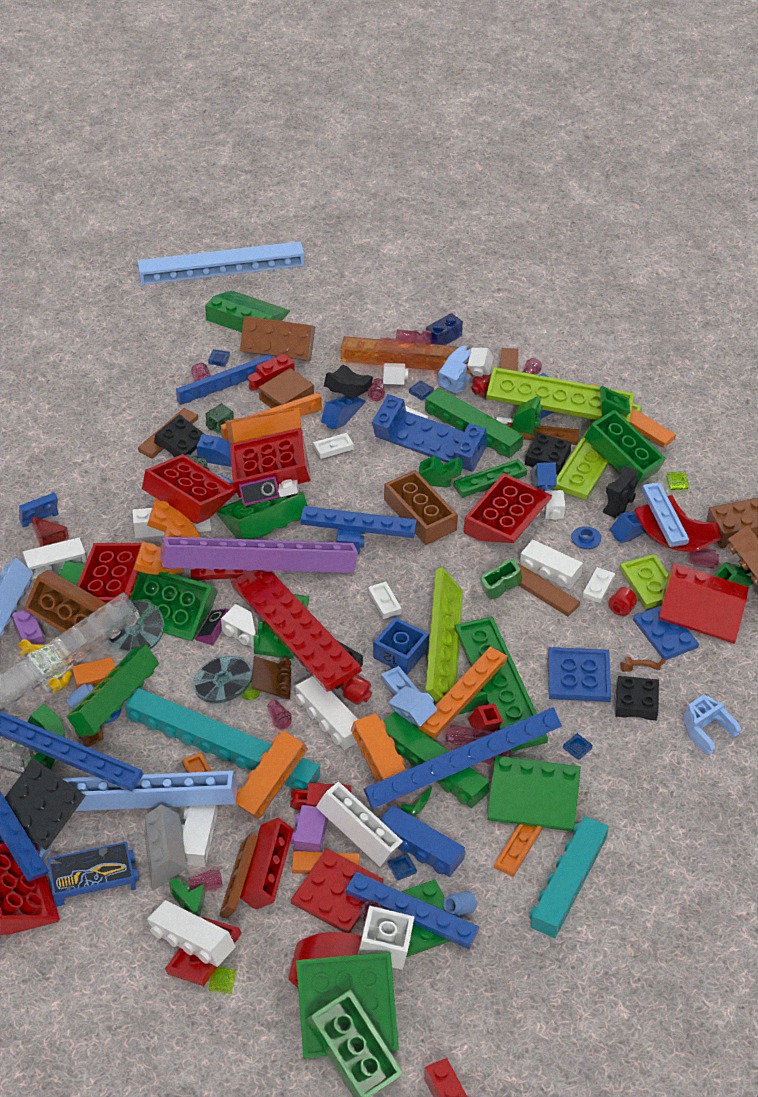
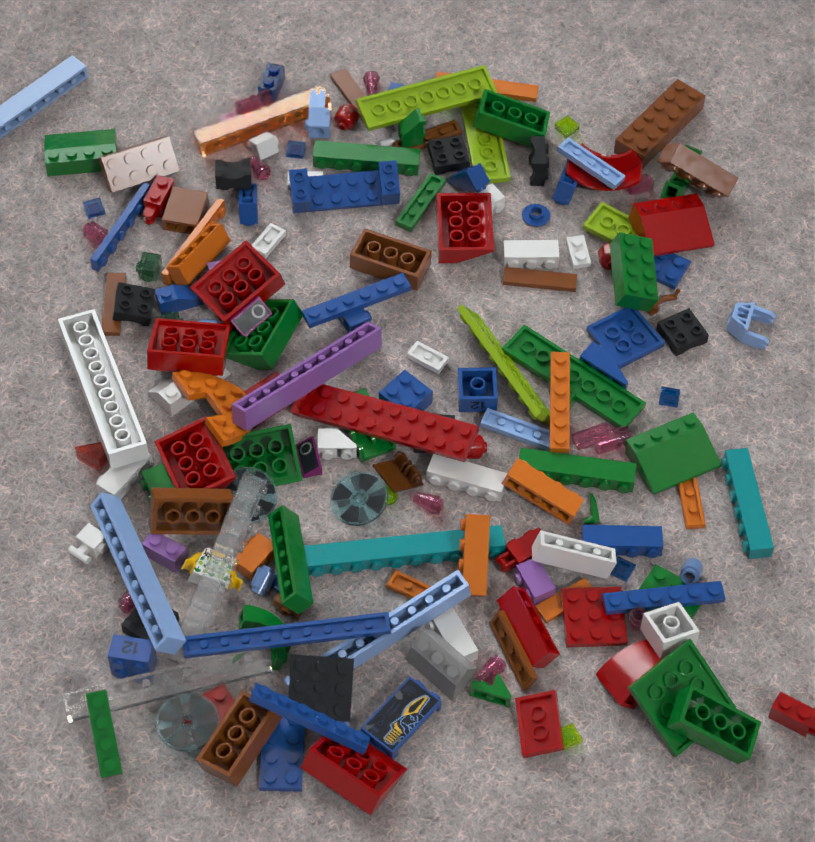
camera: 35 degrees left, 10 degrees up
blue plate [19,492,58,528] -> none
white brick [147,900,236,967] -> none
white plate [278,479,299,497] -> none
blue plate [363,707,562,809] -> none
light blue brick [388,686,437,726] -> none
green brick [419,455,463,488] -> none
white brick [467,348,494,376] -> none
red brick [468,703,503,737] -> none
green brick [480,559,523,599] -> none
green slope [600,386,631,417] -> none
none -> white brick [58,309,149,469]
none -> blue brick [379,370,433,411]
none -> blue slope [579,341,628,390]
none -> green brick [610,232,659,312]

